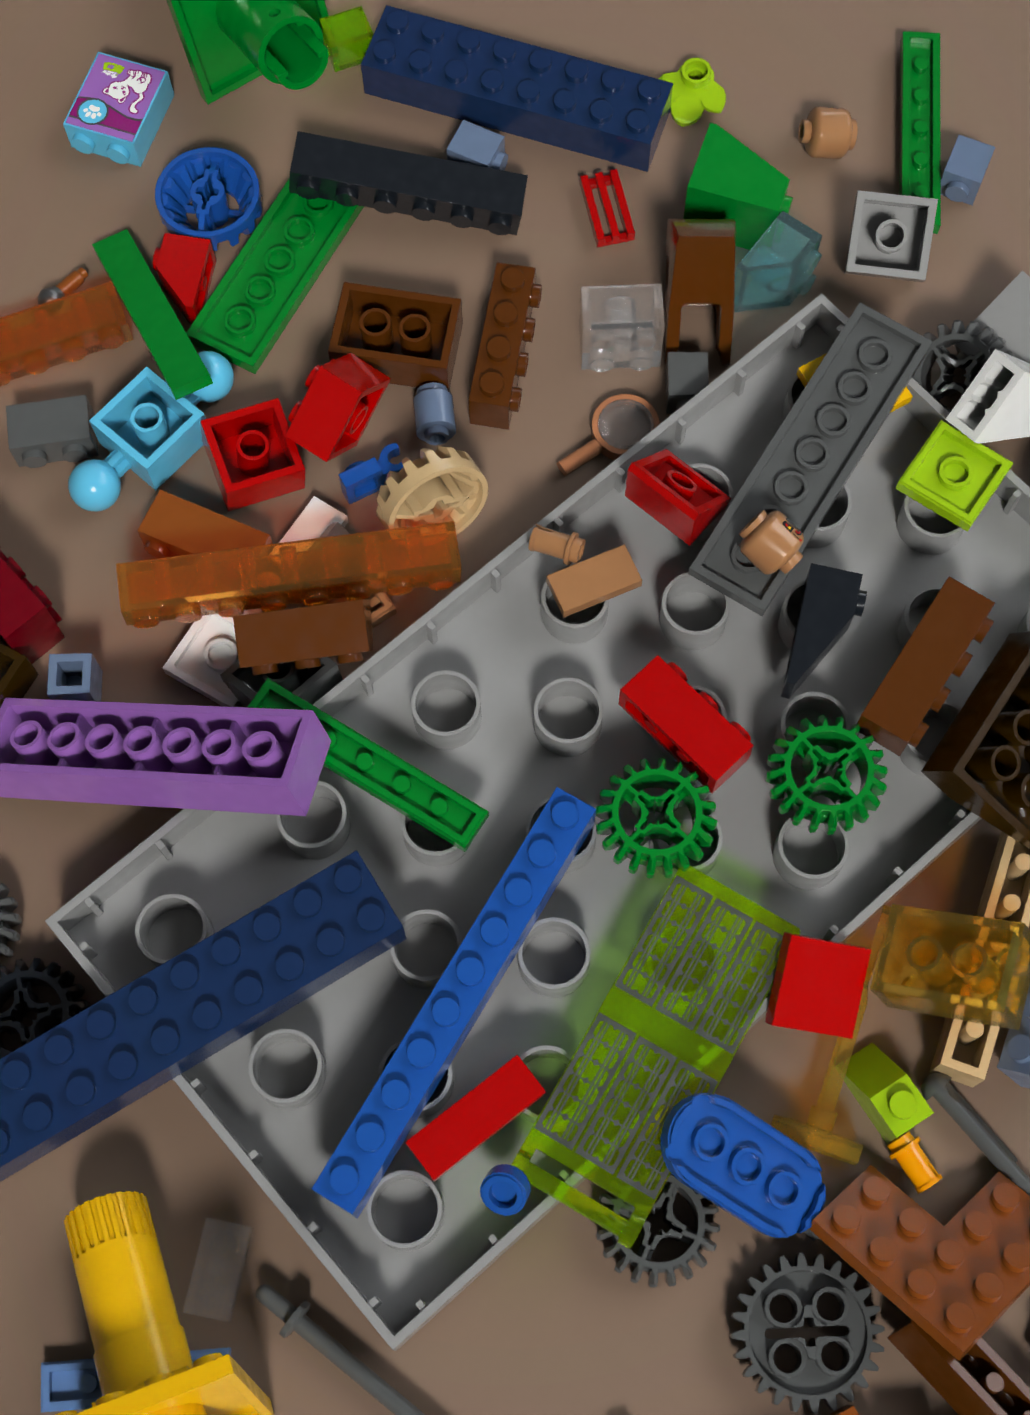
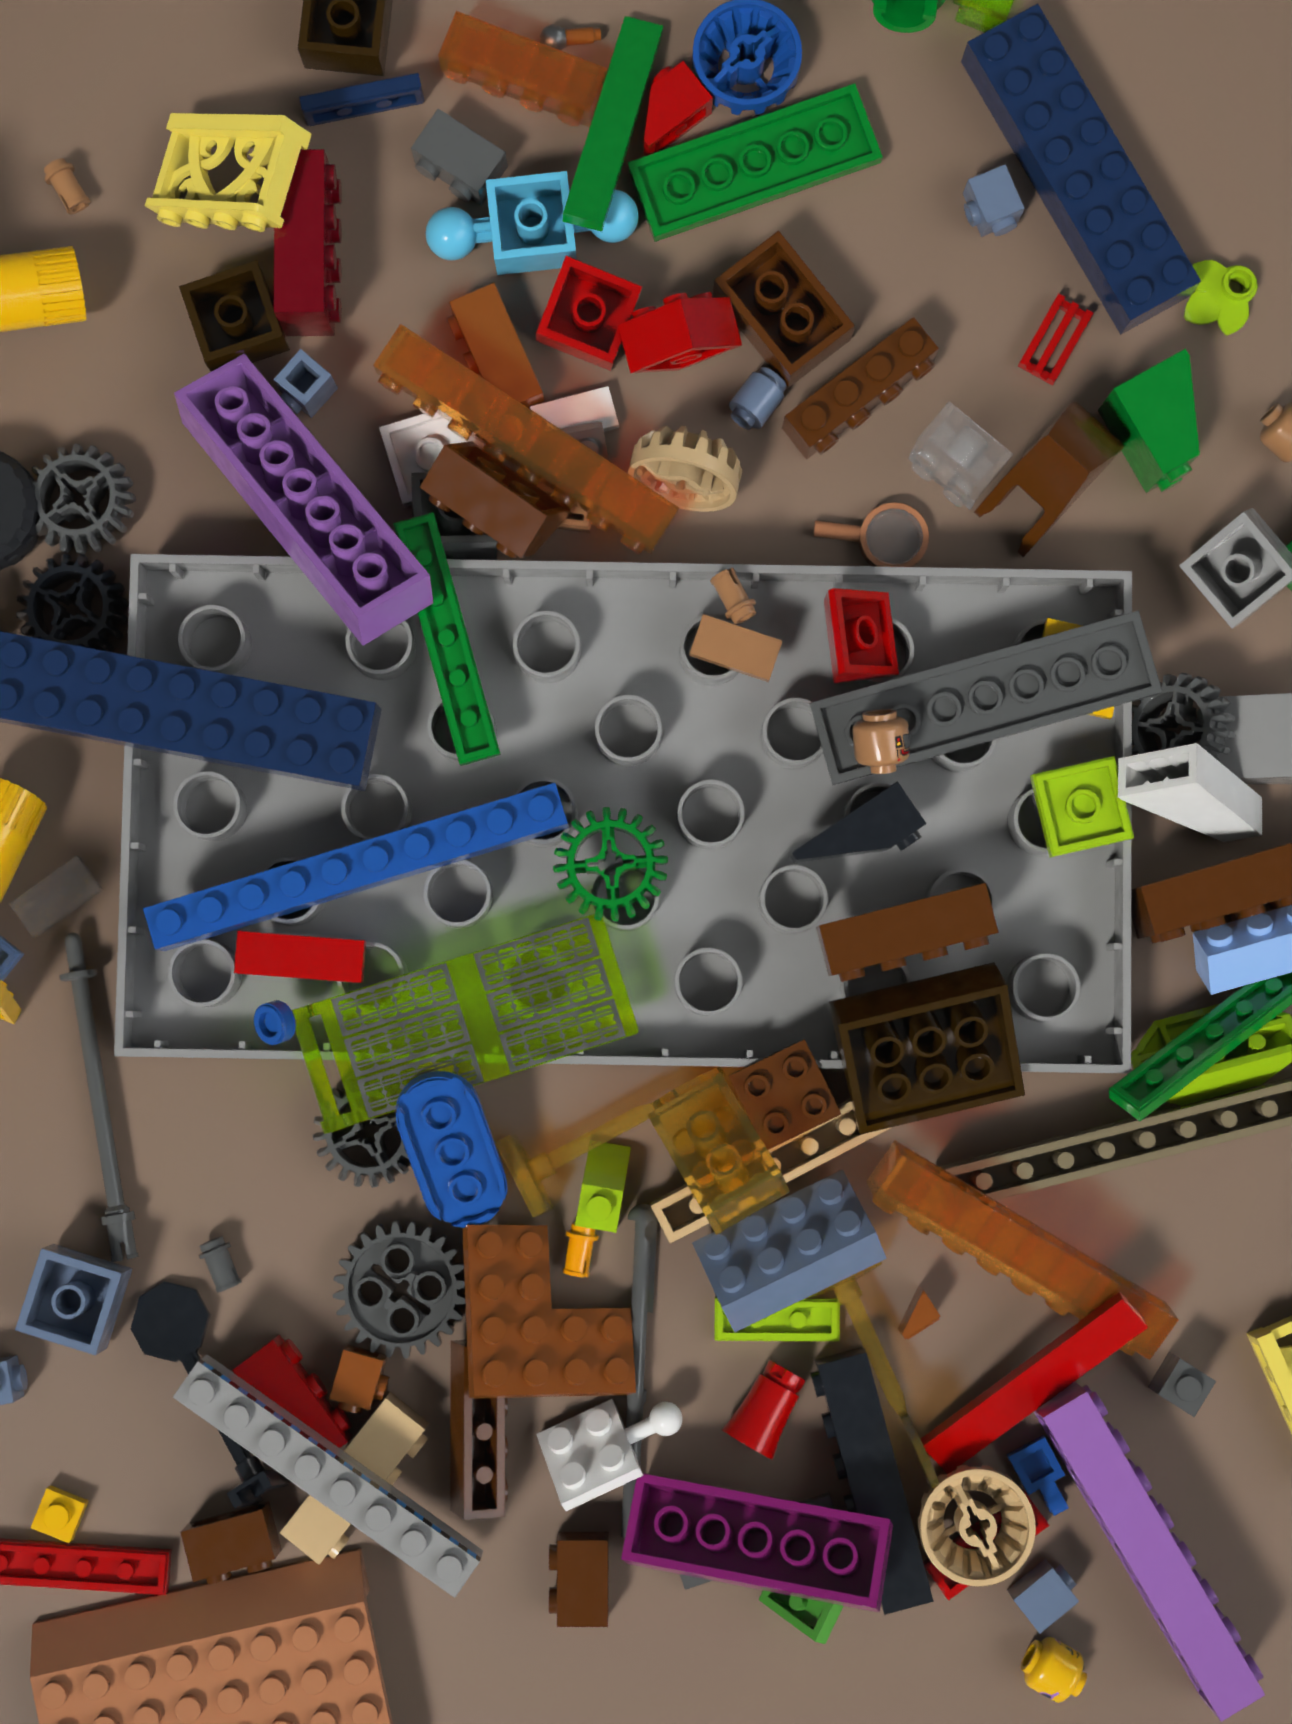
camera: 40 degrees right, 15 degrees up
black brick [289,131,528,235] -> none
blue plate [338,443,403,505] -> none
red brick [618,655,754,794] -> none
dark grey brick [665,352,709,414] -> none
clear light blue slope [734,211,822,312] -> none
green gear [765,714,888,835] -> none
red tile [765,932,871,1039] -> none
none -> reddish brown hinge [728,1038,841,1151]

